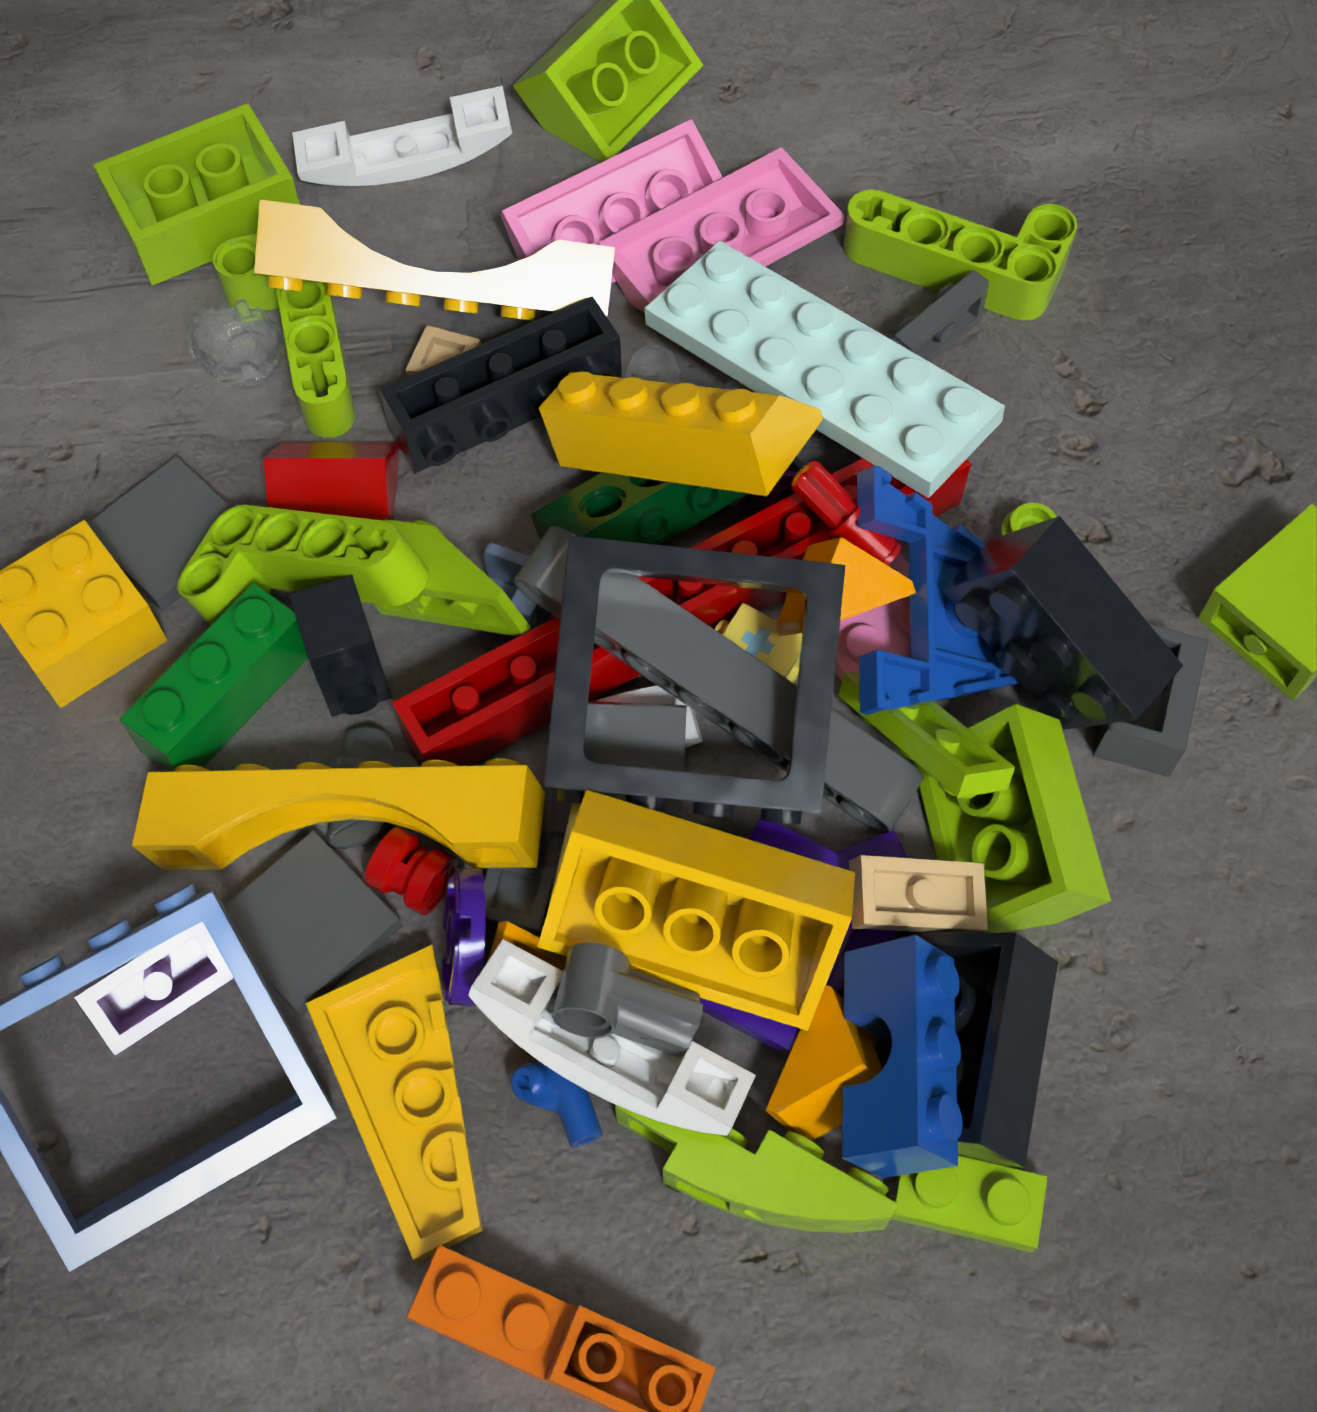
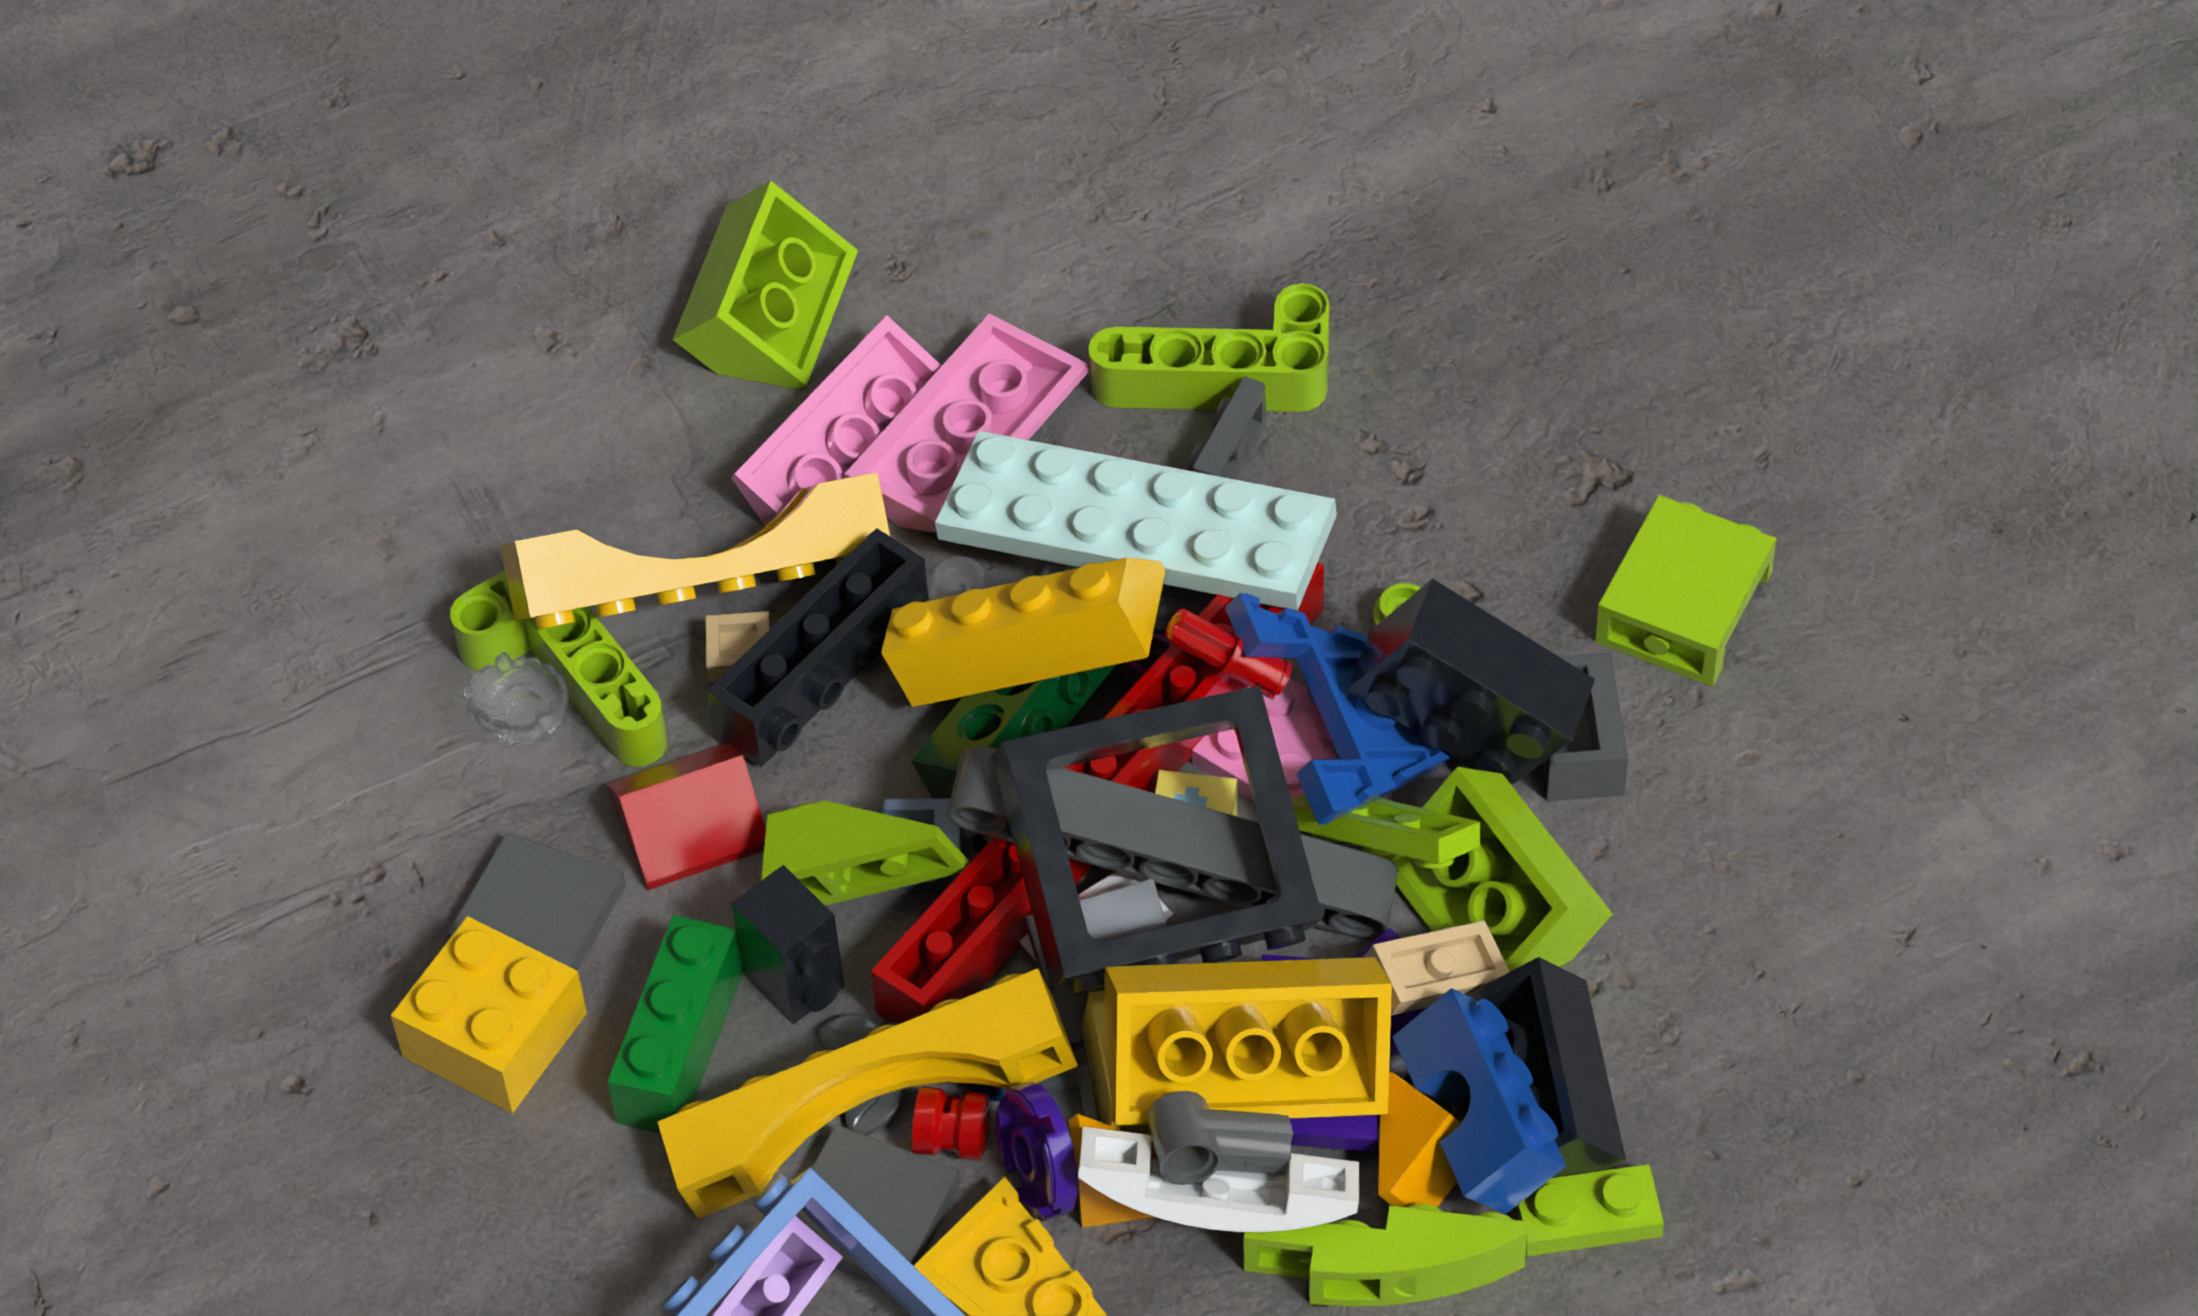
camera: 20 degrees left, 10 degrees down
lime brick [93,103,300,286] -> none
lime beam [177,505,429,626] -> none
white slope [292,86,512,186] -> none
blue arm [510,1059,603,1147] -> none
light orange slope [775,537,916,637] -> none

